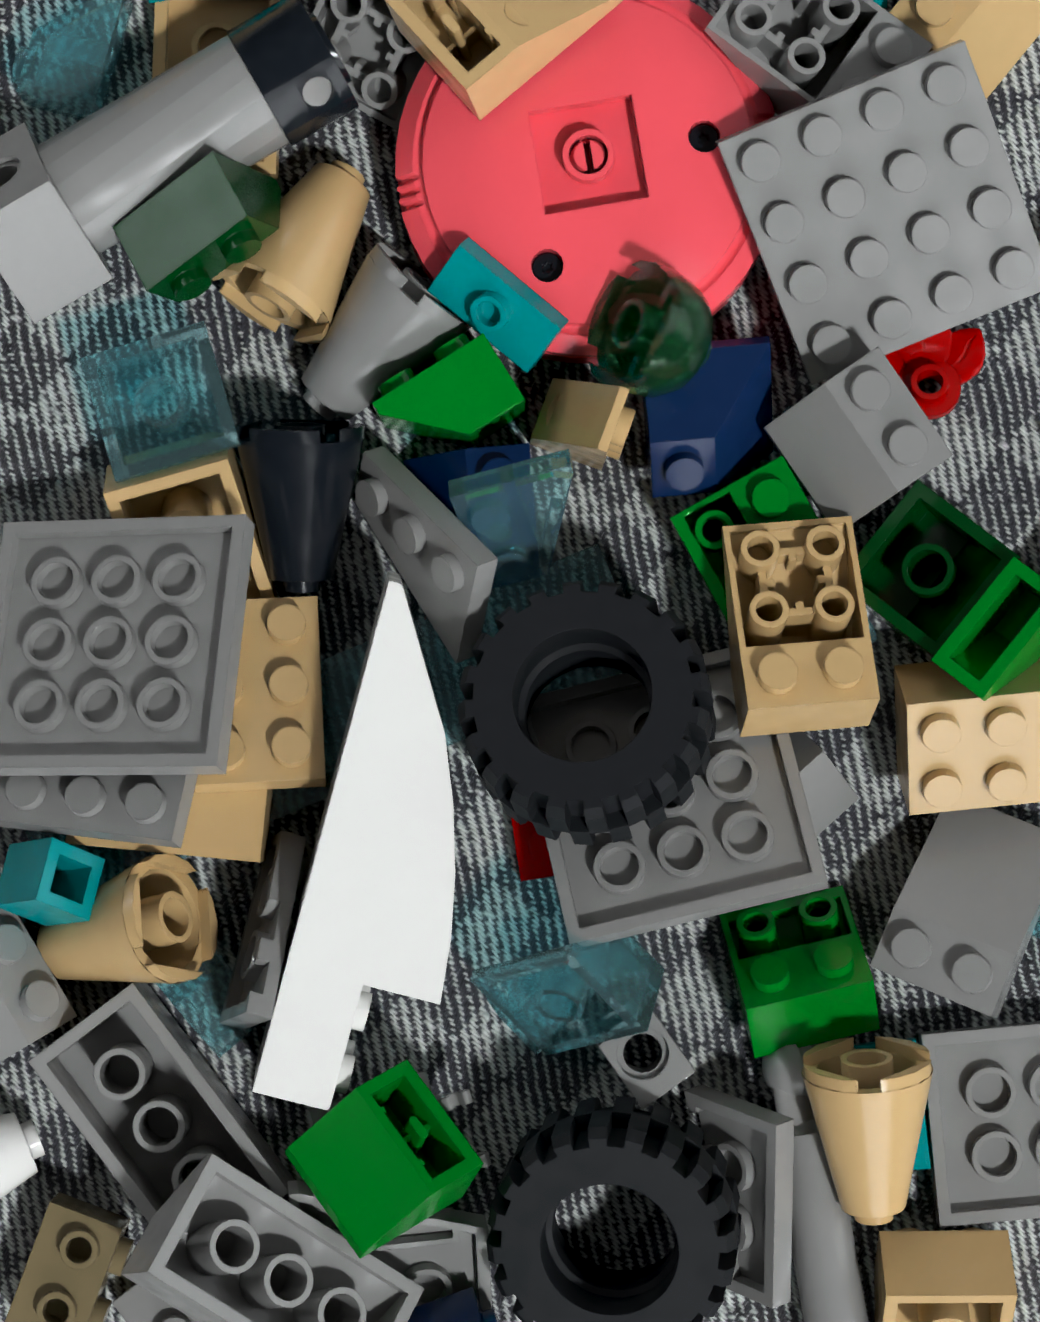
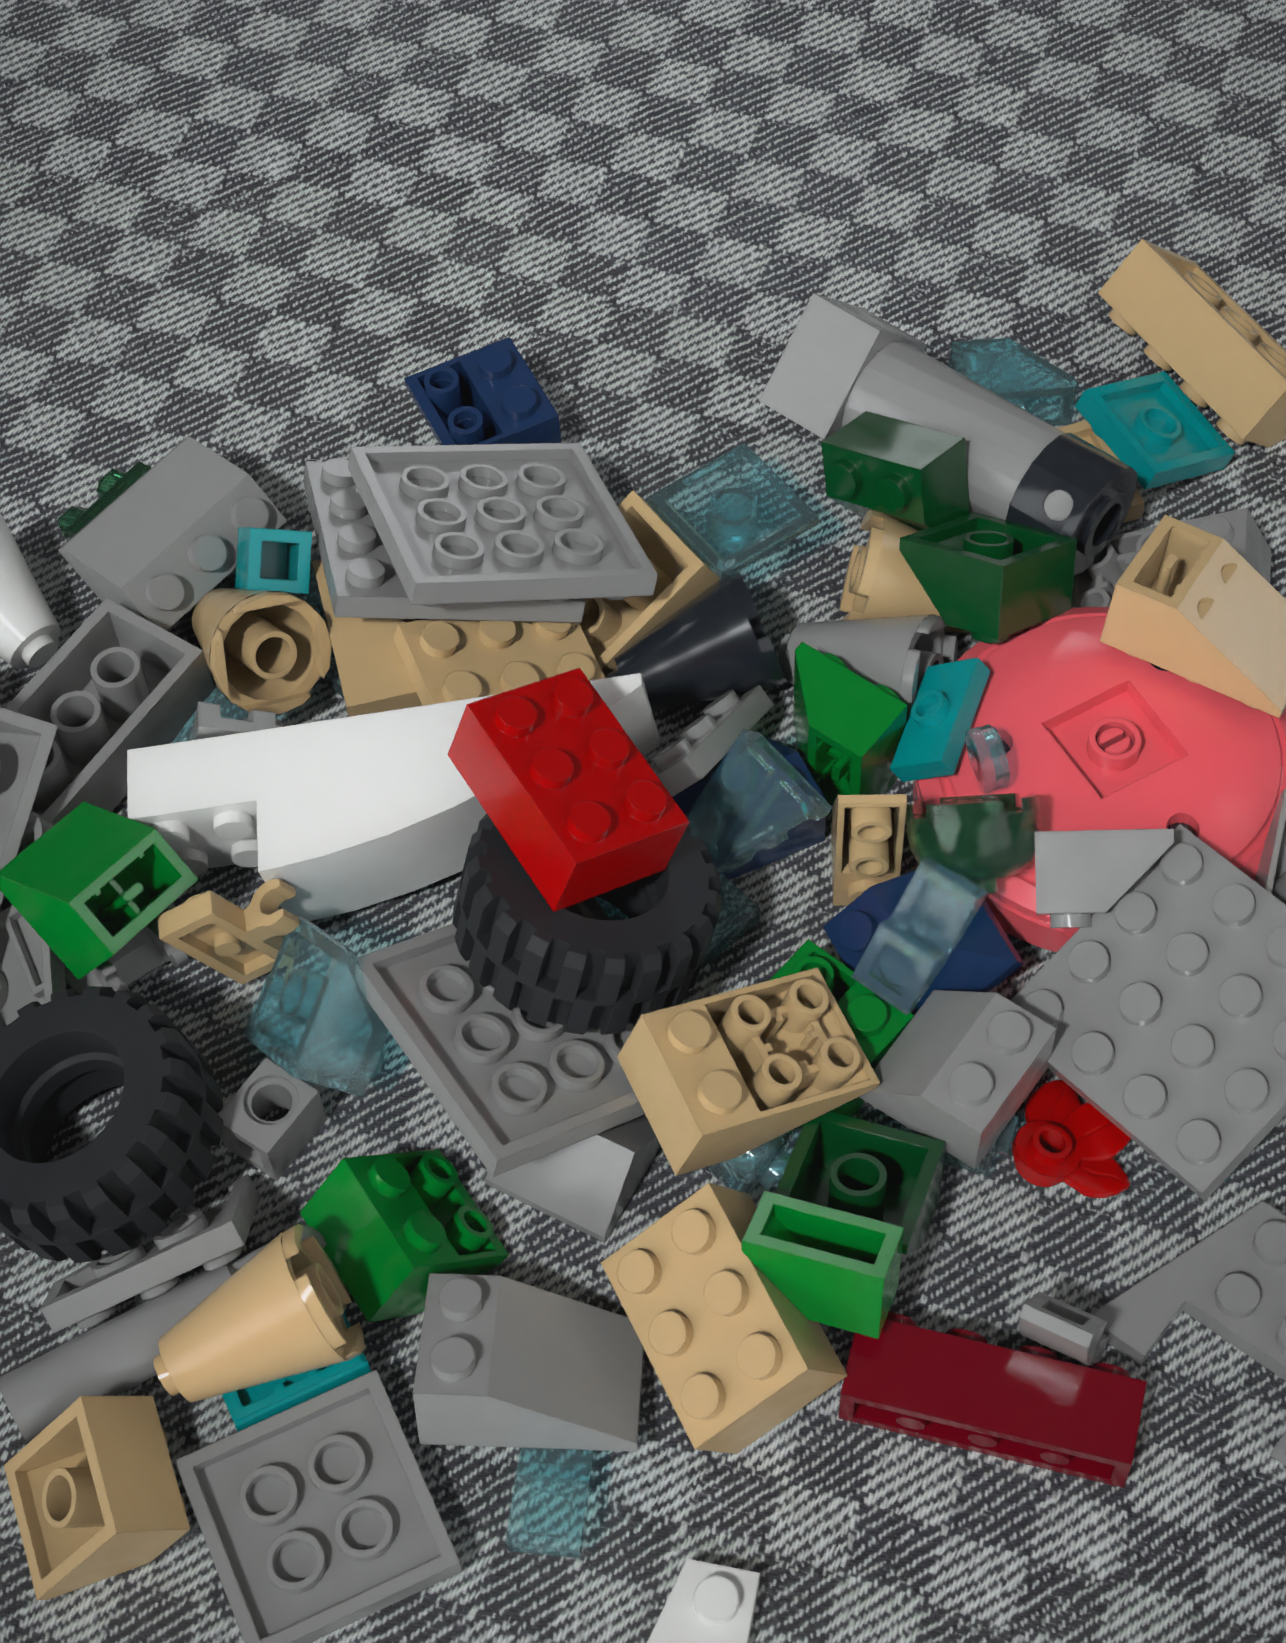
camera: 70 degrees right, 30 degrees down
none -> tan plate [157,879,300,985]
none -> red brick [447,668,690,912]
none -> clear light blue slope [852,855,988,1015]
none -> dark green slope [899,512,1077,643]
none -> clear light blue tile [965,724,1010,794]
none -> light grey slope [1035,828,1174,928]

